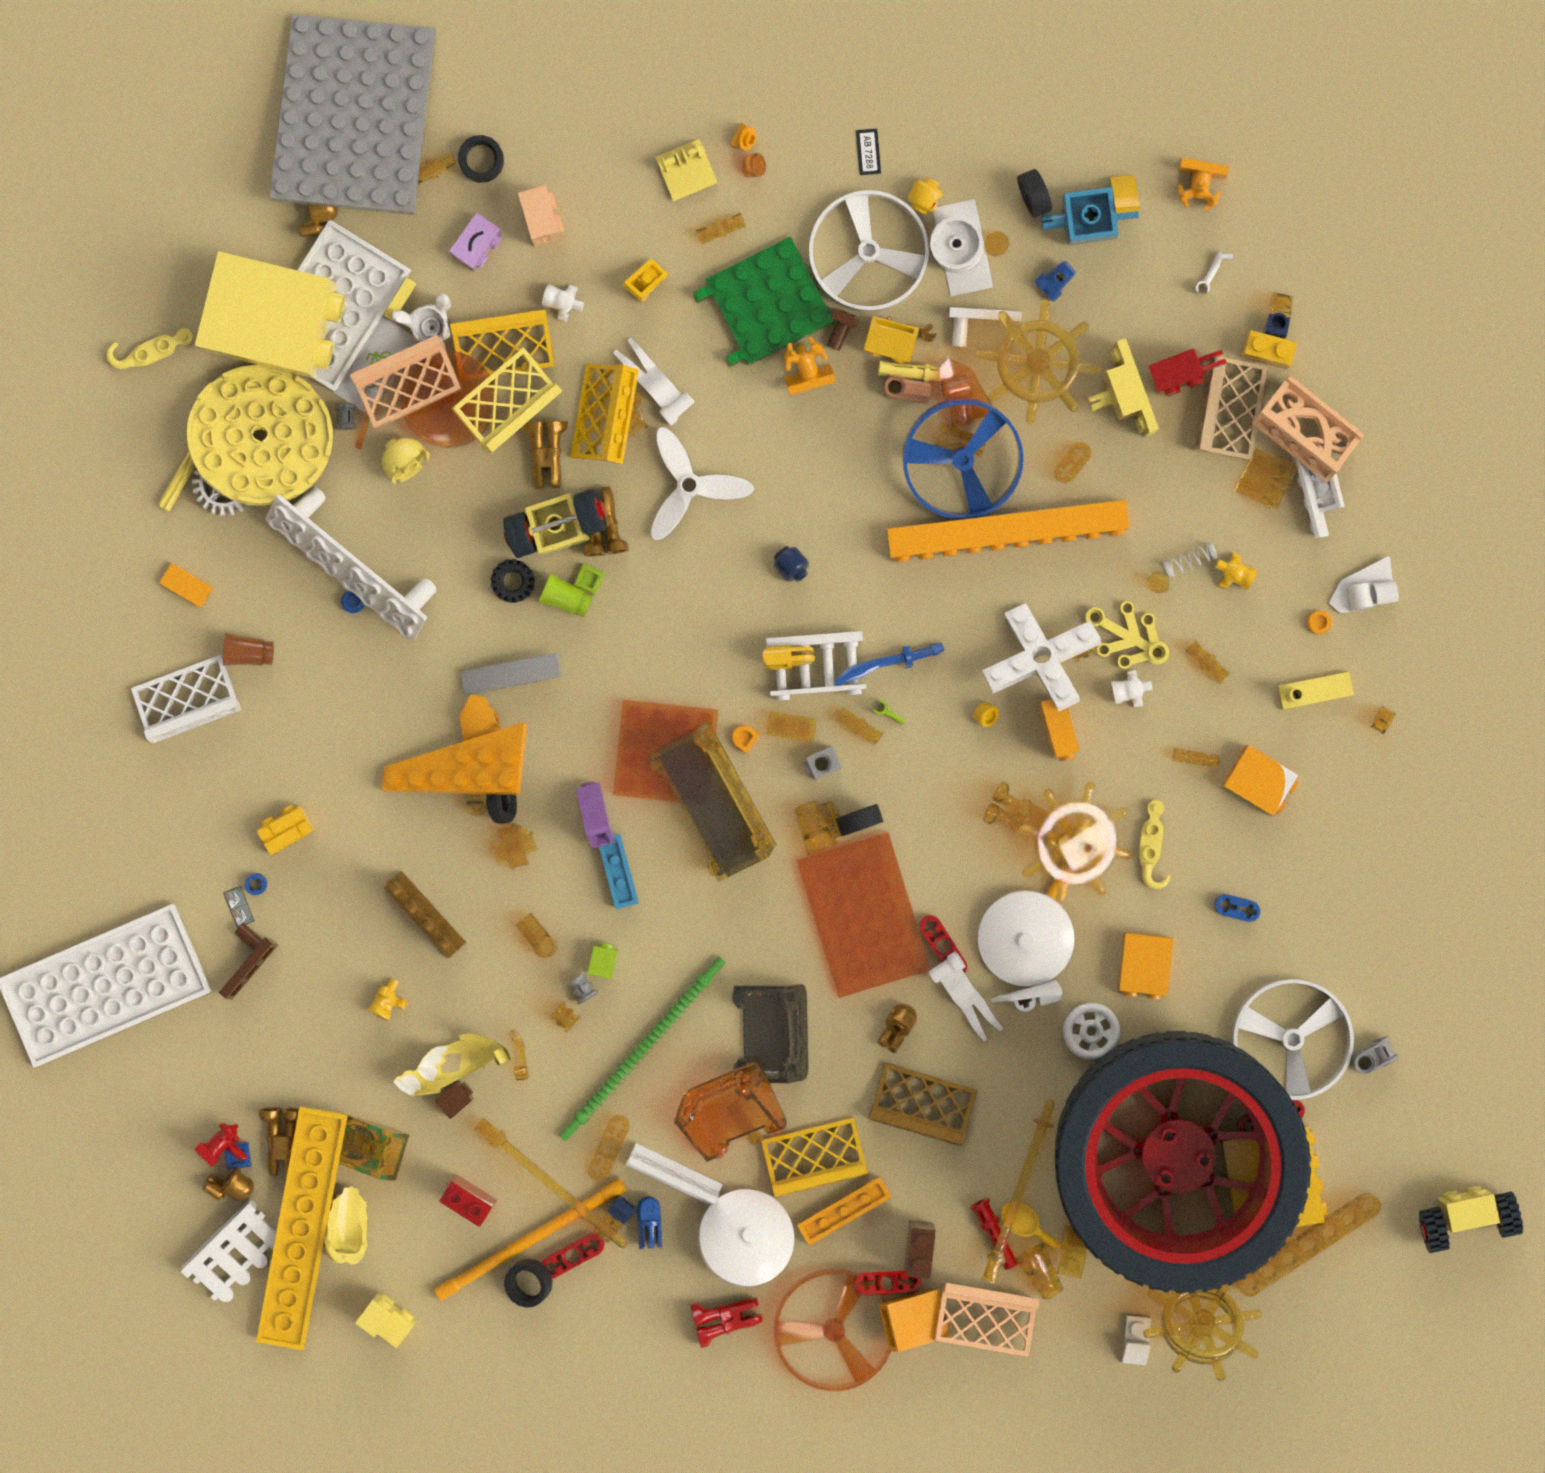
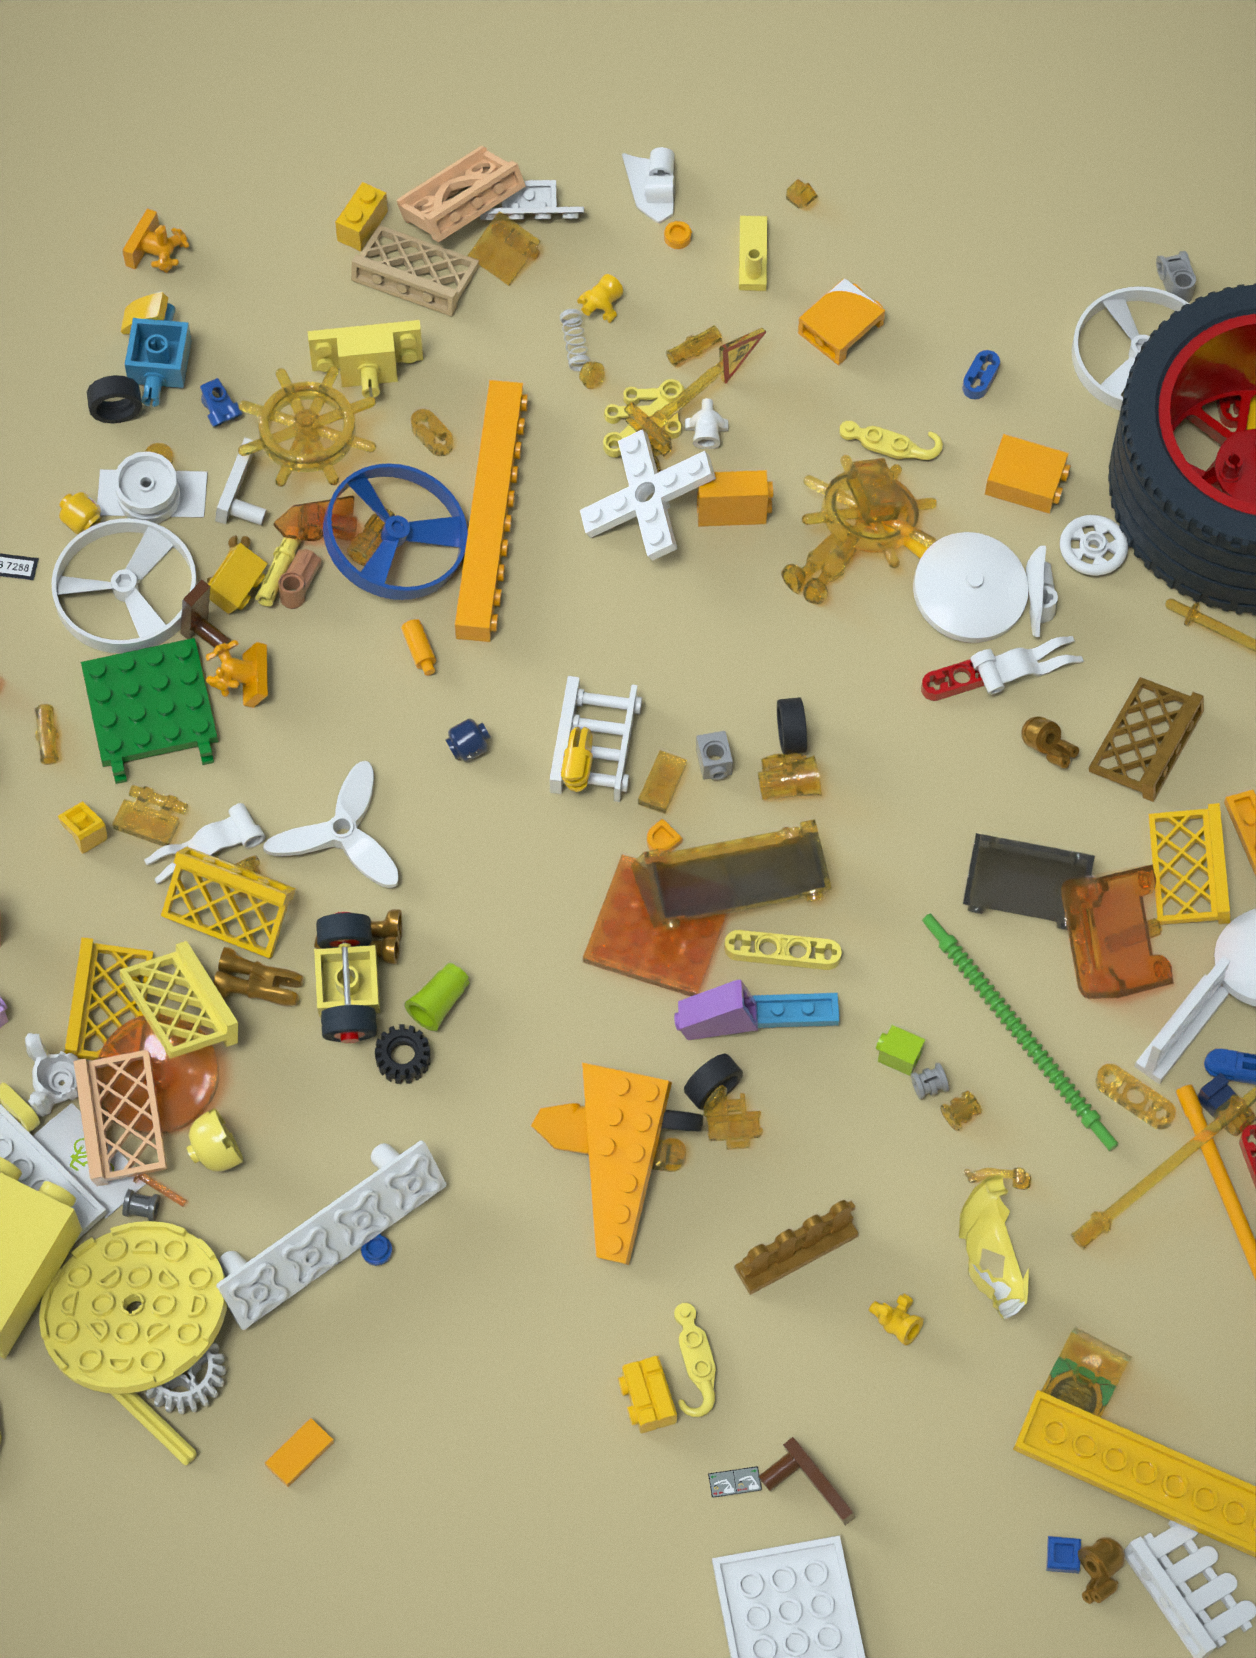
camera: 75 degrees left, 25 degrees down
white fence [131,655,242,744] -> none
red piece [194,1123,247,1167] -> none
dark orange plant [223,633,274,666] -> none
blue bush [245,873,267,895] -> none
pearl gold piece [259,1107,299,1176] -> none
light yellow hair [324,1186,368,1265] -> none
reddish brown brick [435,1080,474,1119] -> none
red panel [439,1175,497,1227] -> none
light grey slope [460,653,562,695] -> none
clear yellow piece [515,912,558,958] -> none
white piece [542,284,584,322] -> none
lime tile [573,563,605,595] -> none
clear orange plate [797,832,931,998] -> none
blue sword [834,642,945,686] -> none
clear yellow pin [835,707,883,746] -> none
lime hand [873,700,905,724] -> none
yellow tile [973,702,999,727] -> none
red brick [1148,348,1227,397] -> none
clear yellow axle [1172,748,1220,768] -> none
white piece [1194,251,1234,294] -> none
leg [1263,292,1293,339] -> none
none -> clear yellow plate [112,785,188,846]
none -> light orange cylinder [401,619,436,676]
none -> clear yellow piece [624,328,766,457]
none -> light yellow piece [674,1303,716,1417]
none -> black tyre [684,1053,743,1110]
none -> light yellow beam [724,930,842,970]

